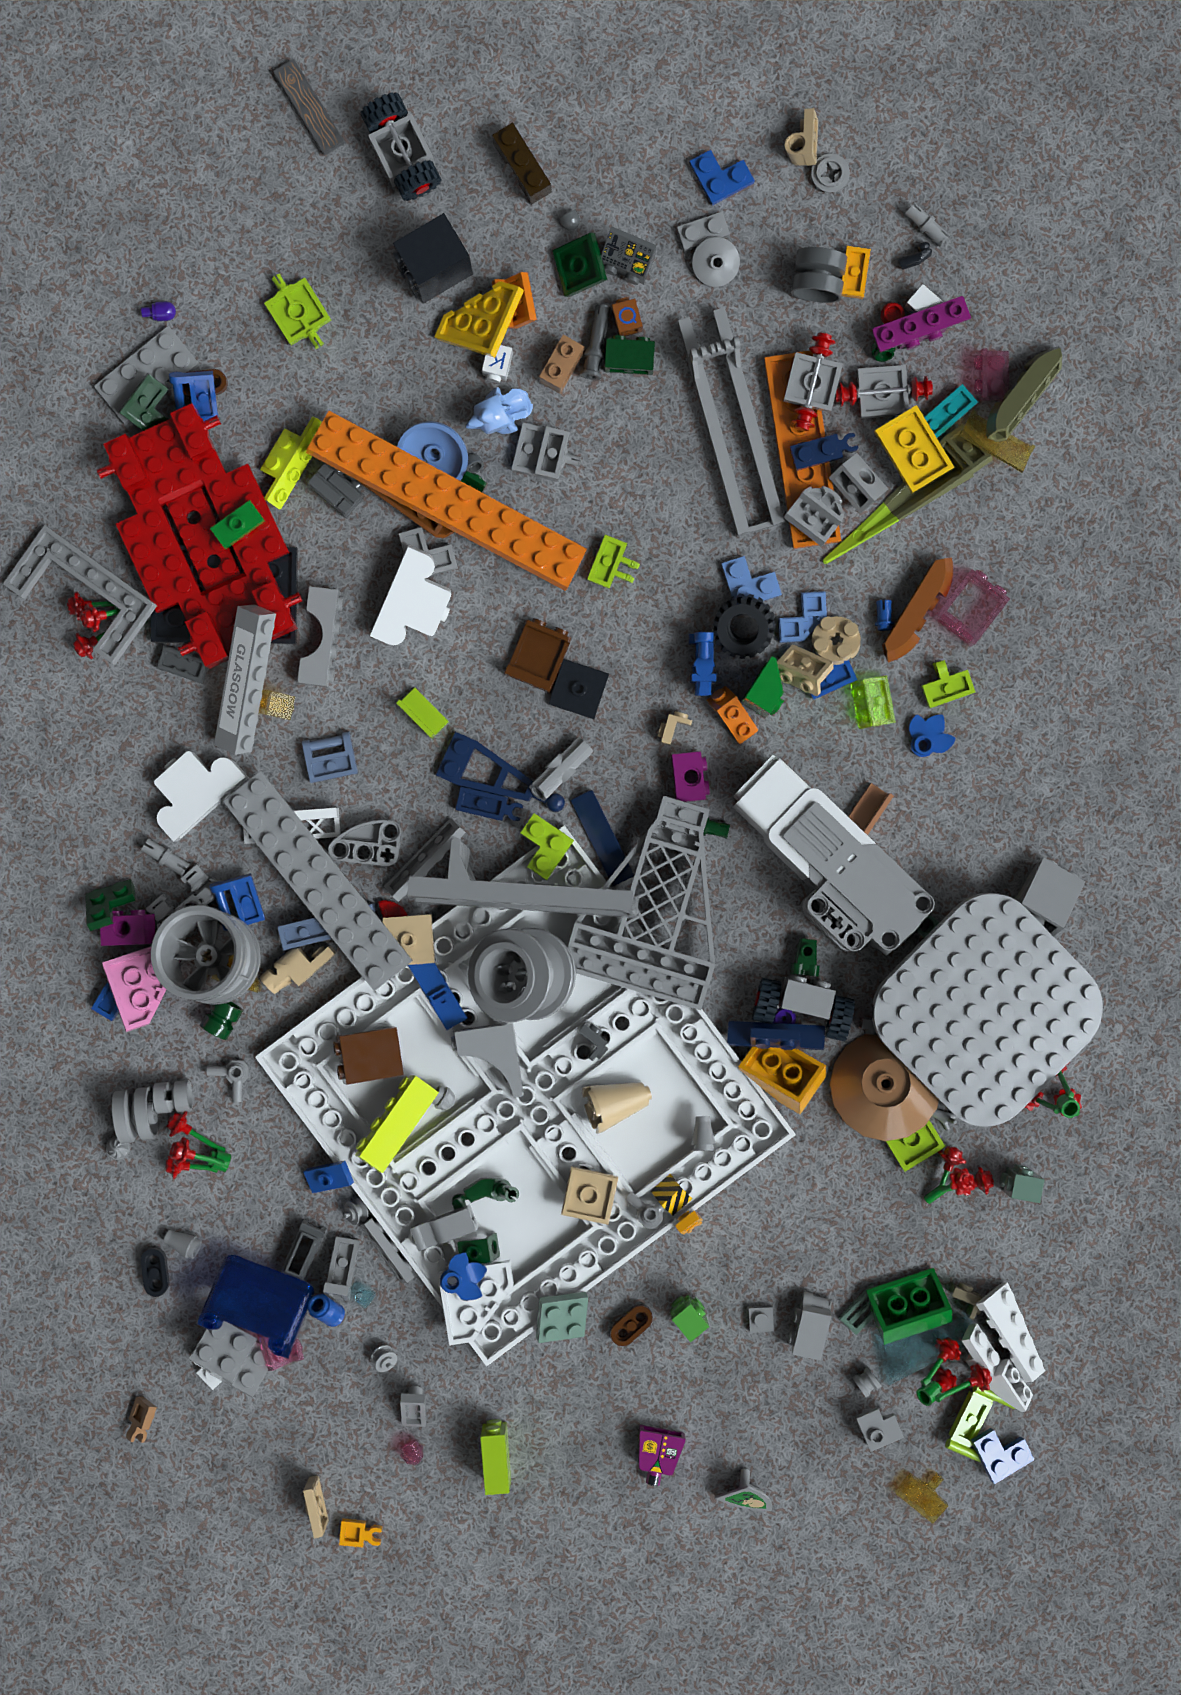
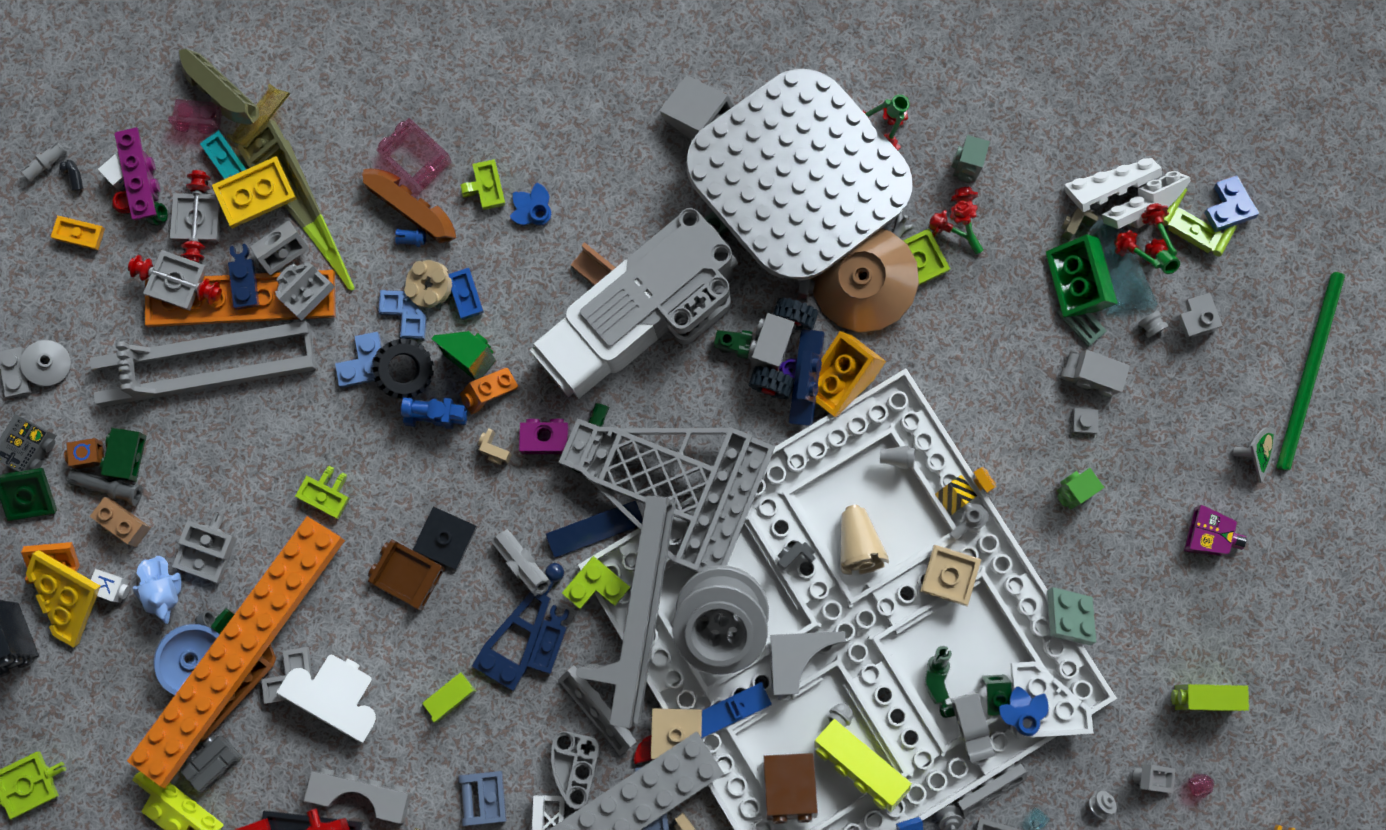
camera: 85 degrees left, 10 degrees down
reddish brown plate [611,1304,653,1346] -> none
tan bracket [777,644,833,696] -> none
dark grey wheel [791,247,847,303] -> none
clear neon green bracket [851,675,896,729] -> none
clear yellow plate [895,1473,948,1524] -> none
none -> green axle [1276,272,1345,471]

